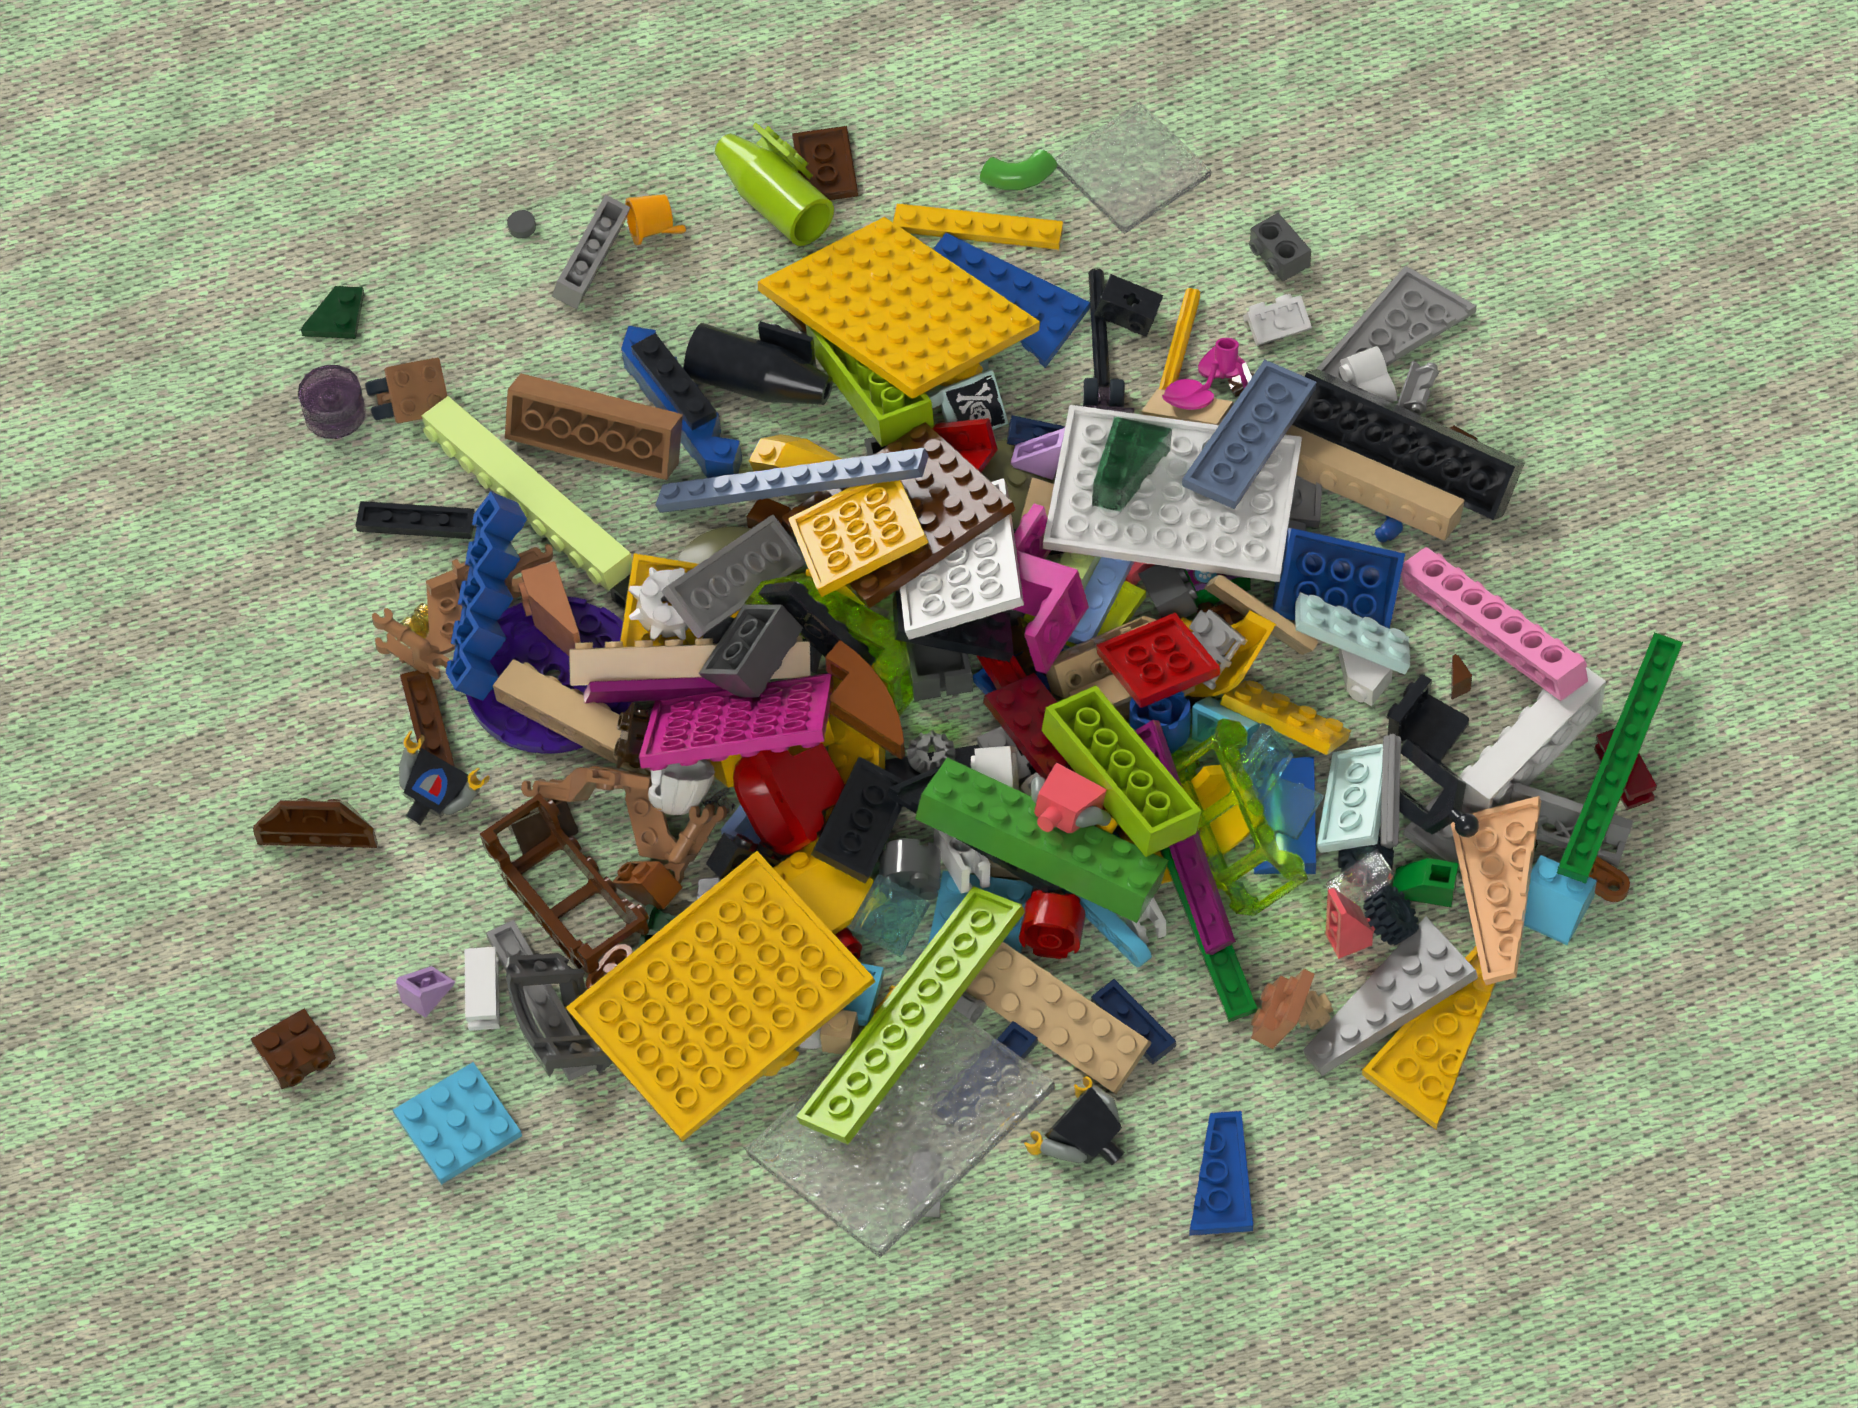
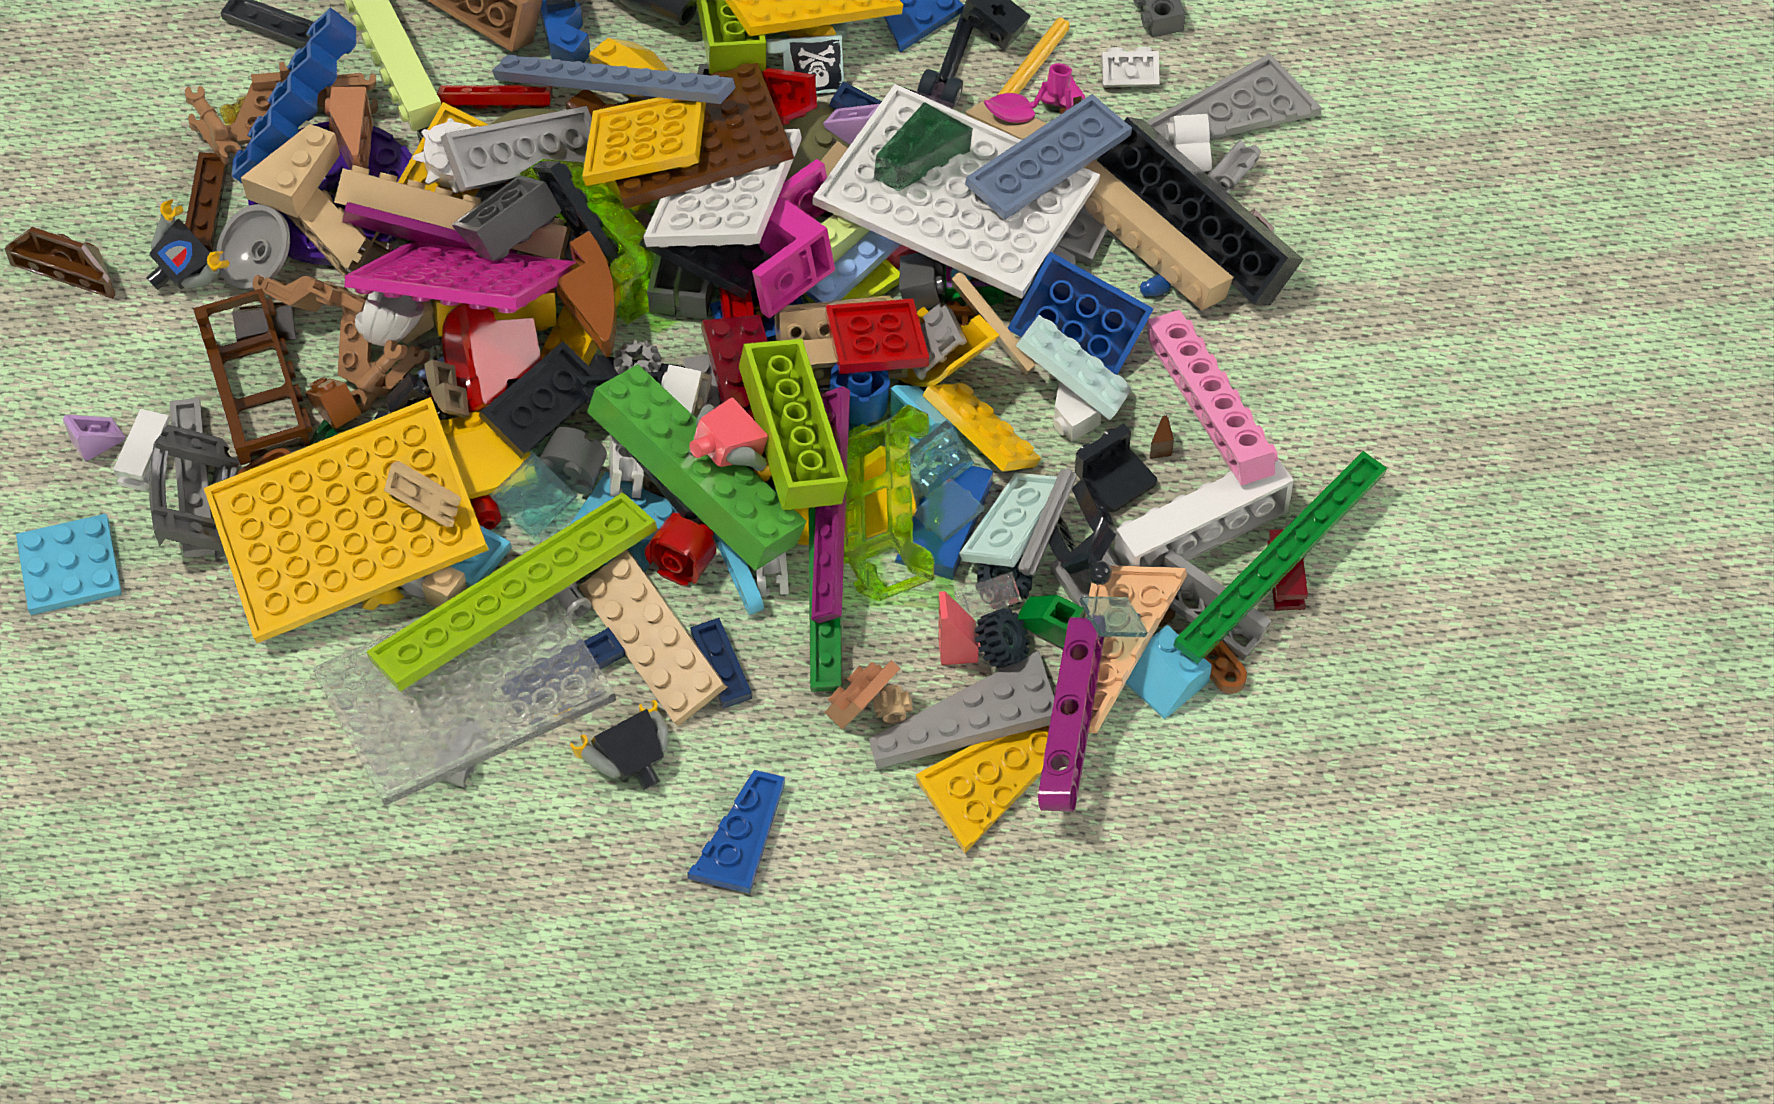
camera: 15 degrees right, 0 degrees up
none -> light grey dish [216,204,290,290]
none -> tan wedge [241,124,340,218]
none -> tan hinge [384,461,461,527]
none -> dark tan slope [424,359,469,418]
none -> red plate [437,85,553,109]
none -> magenta beam [1038,617,1105,812]
none -> clear light blue piece [1079,596,1148,637]

